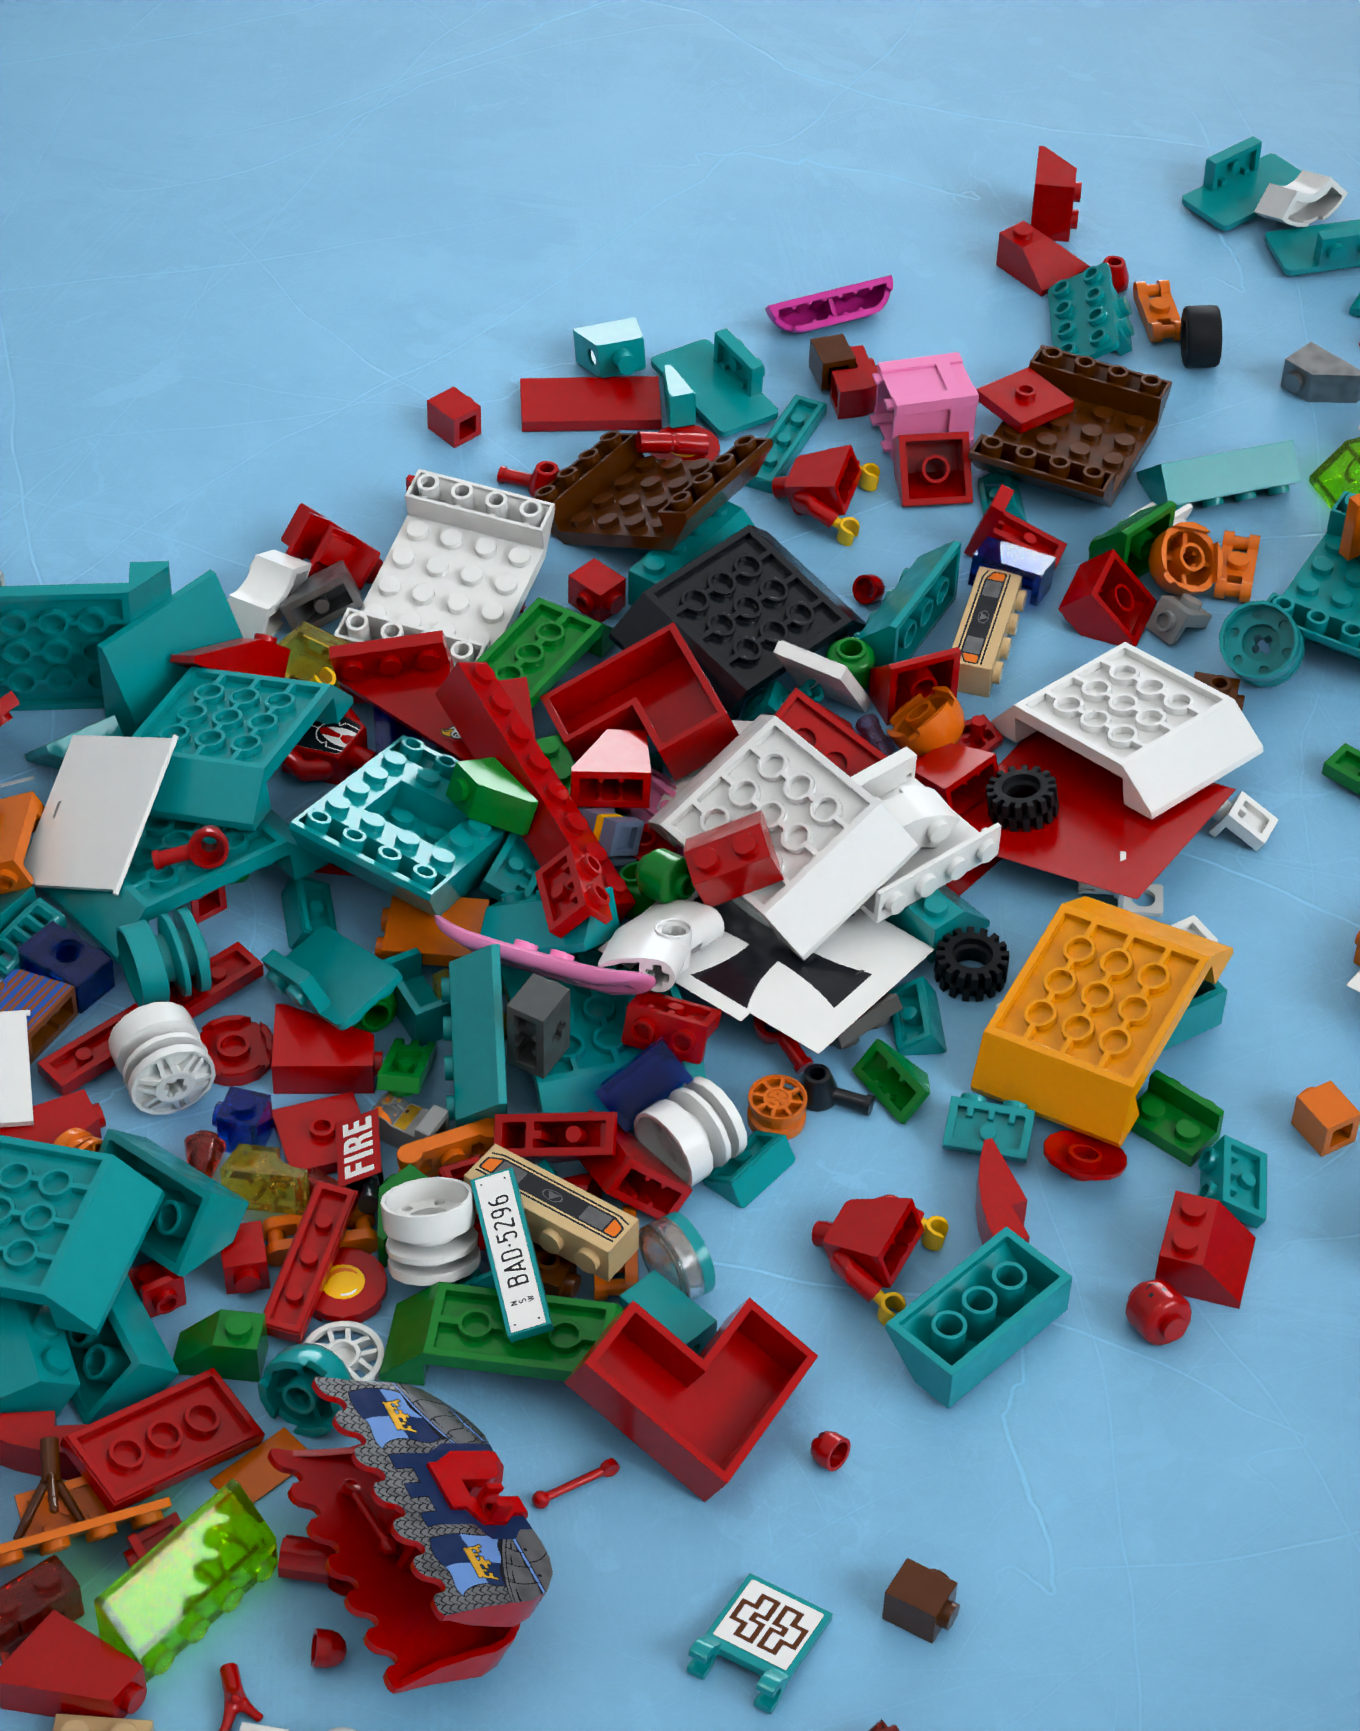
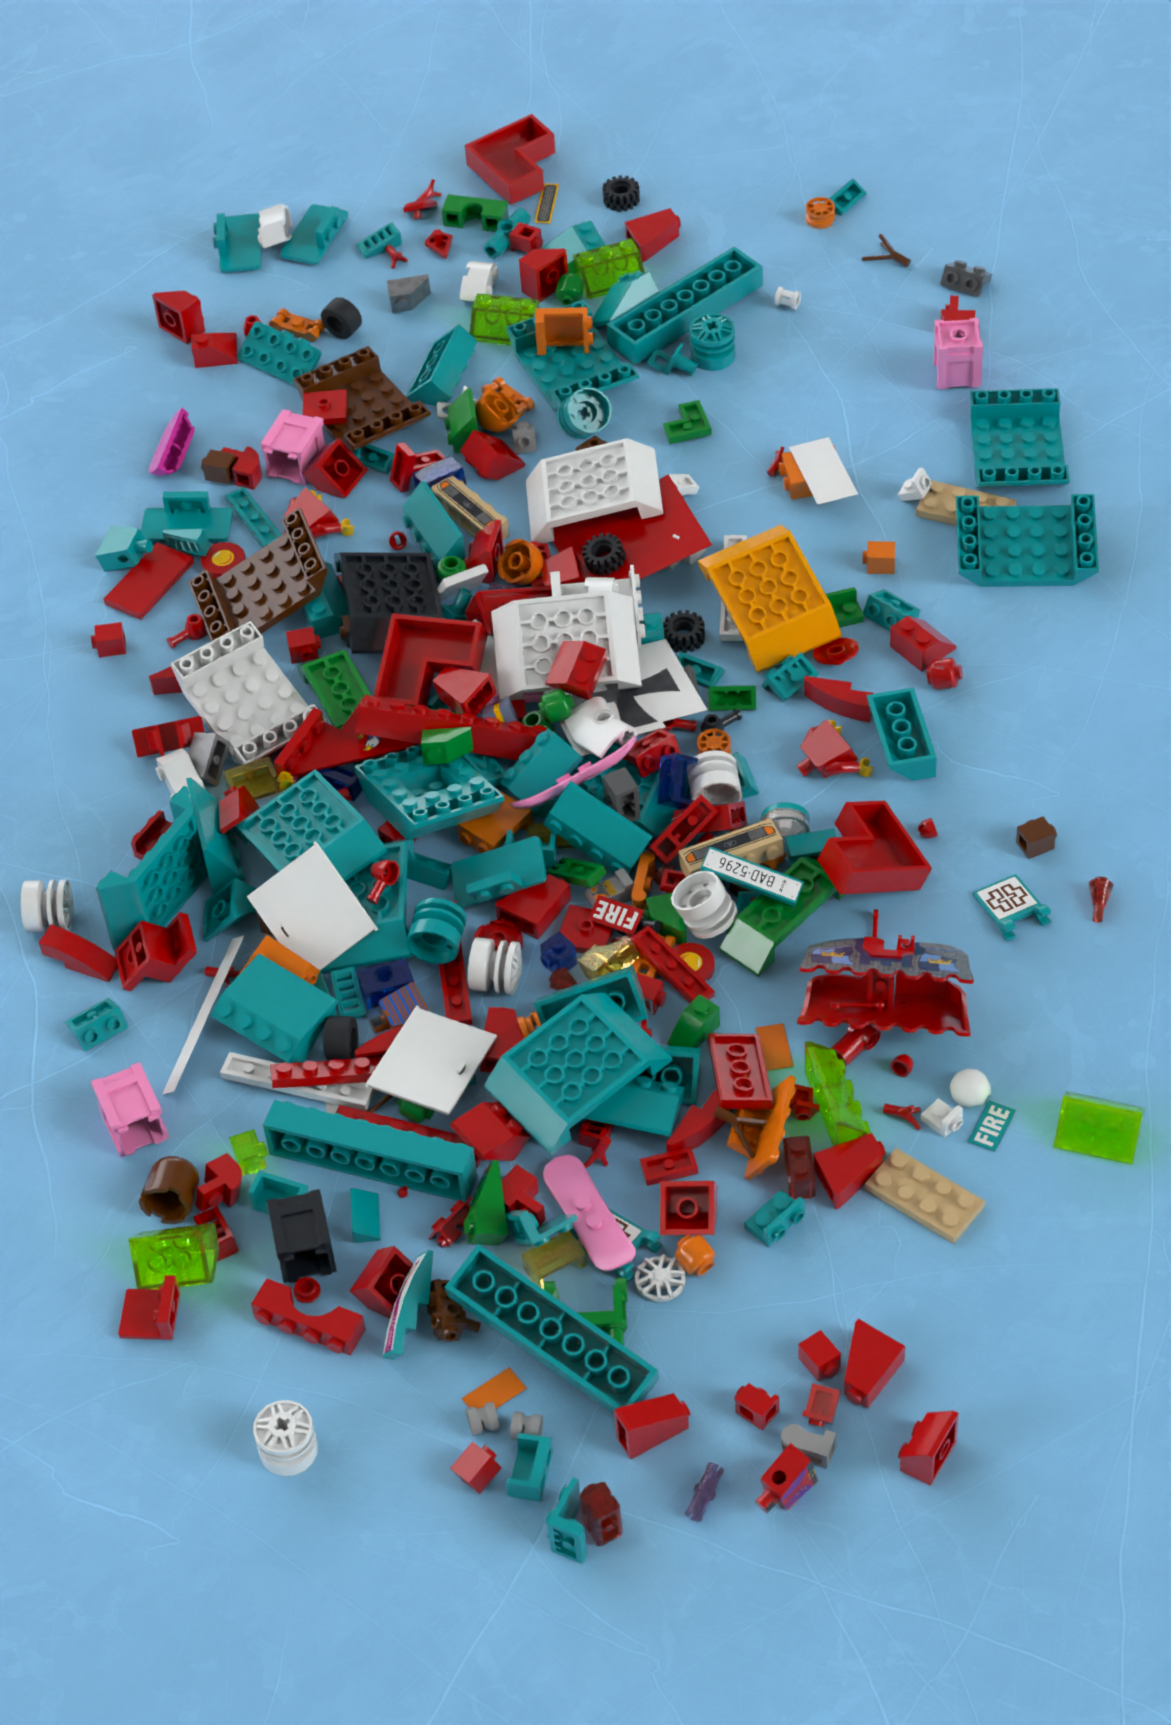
camera: 50 degrees left, 5 degrees up
teal cylinder [258,1343,351,1437] -> none
white wheel [304,1321,385,1381] -> none
red bracket [535,845,613,939] -> none
red piece [635,431,709,455] -> none

